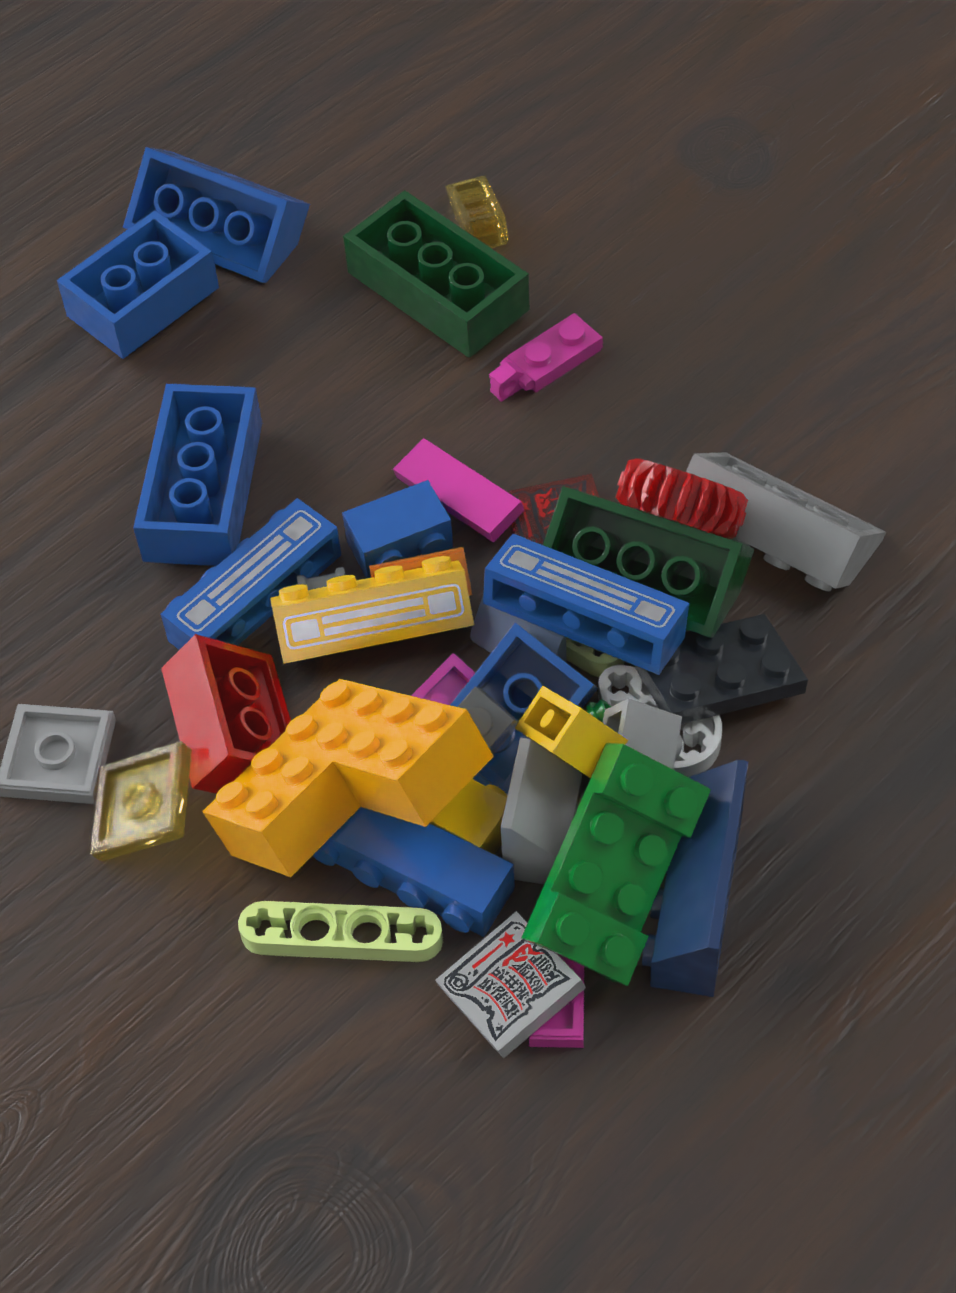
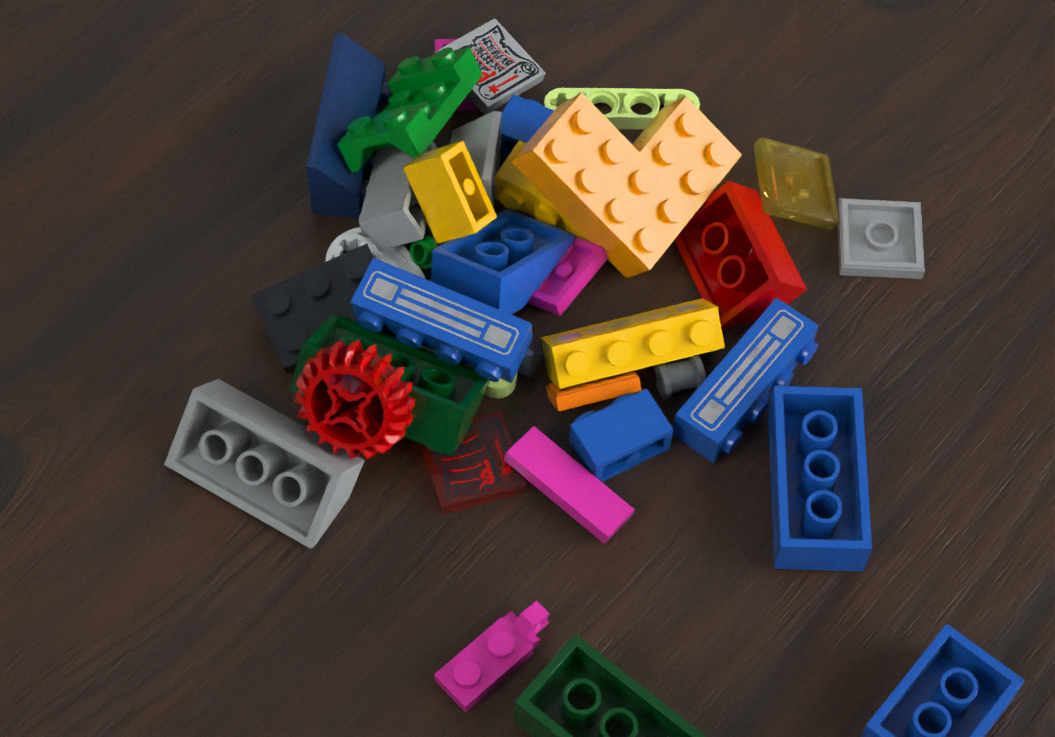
camera: 170 degrees right, 5 degrees up
dark grey brick [457,686,519,754] -> none

